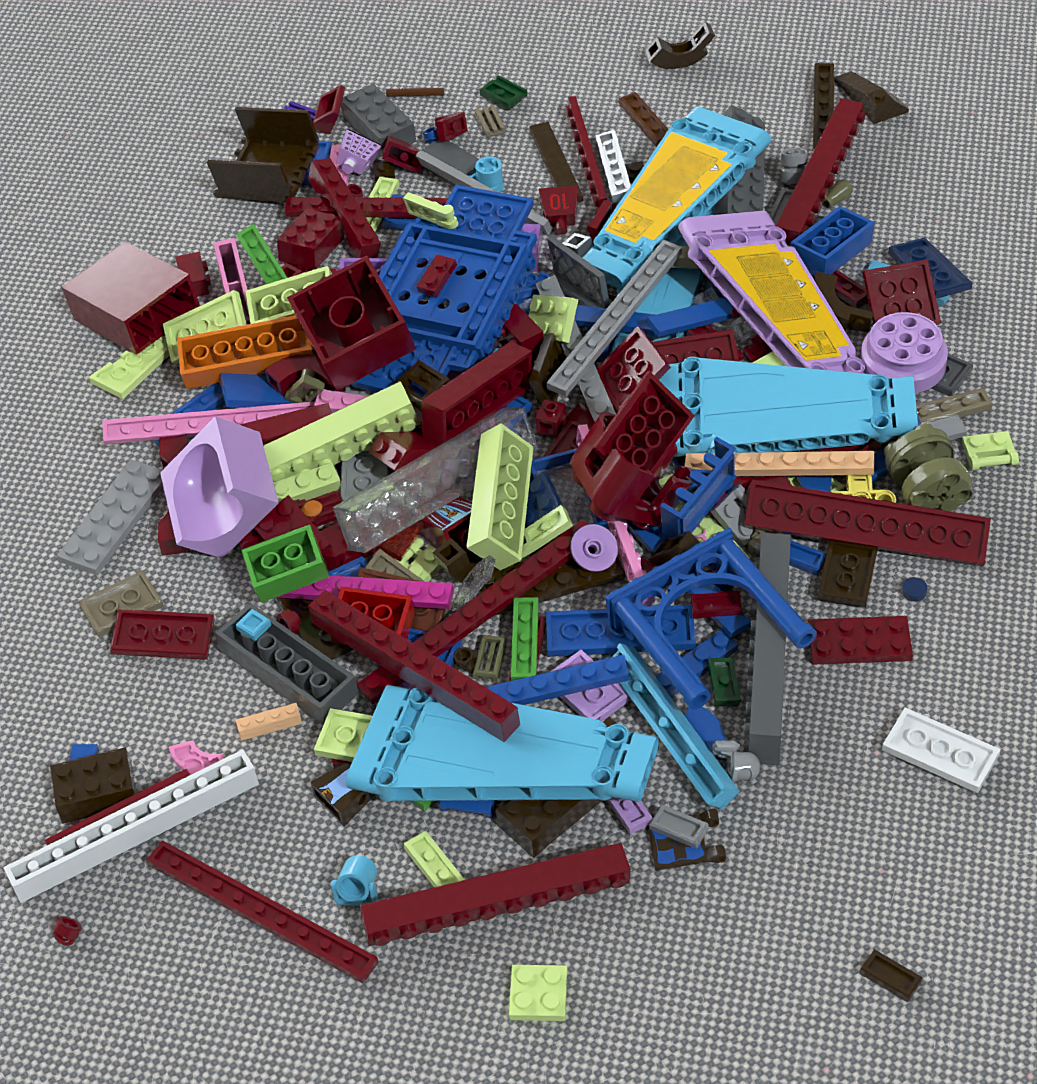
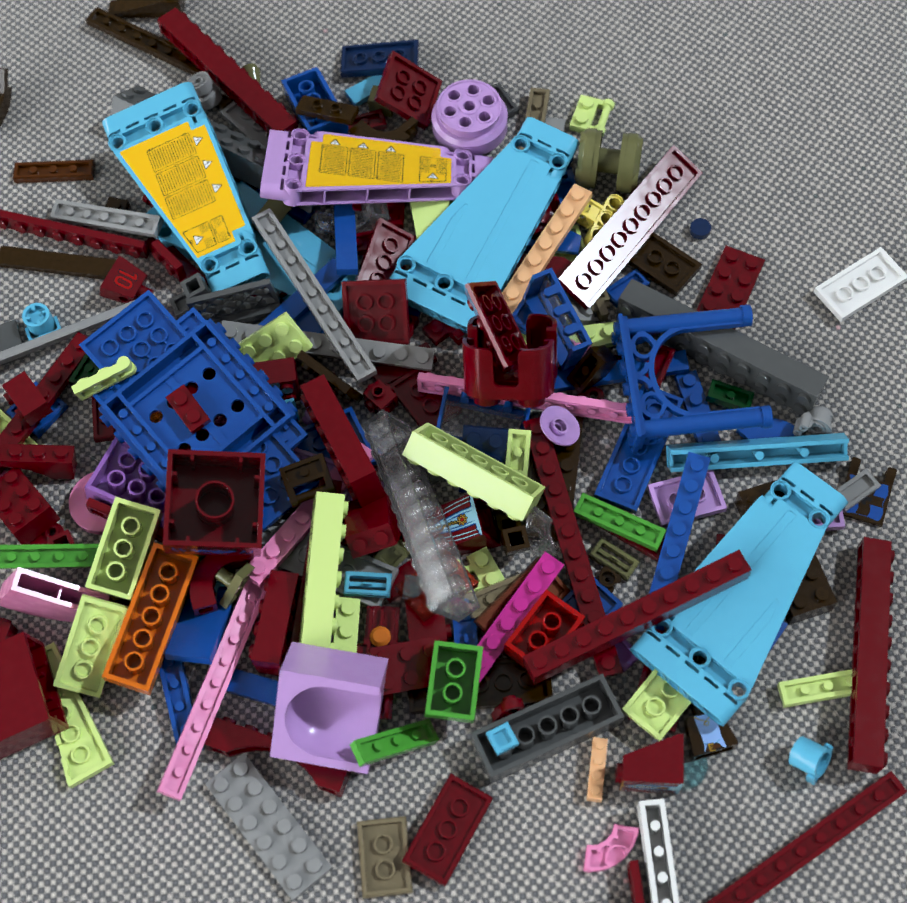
camera: 65 degrees left, 15 degrees up
none -> dark red brick [2,371,53,426]
none -> dark brown plate [295,95,359,126]
none -> medium azure tile [343,571,392,598]
none -> bright green plate [349,718,439,767]
none -> dark red slope [615,734,684,794]
none -> clear light blue tile [684,758,708,789]

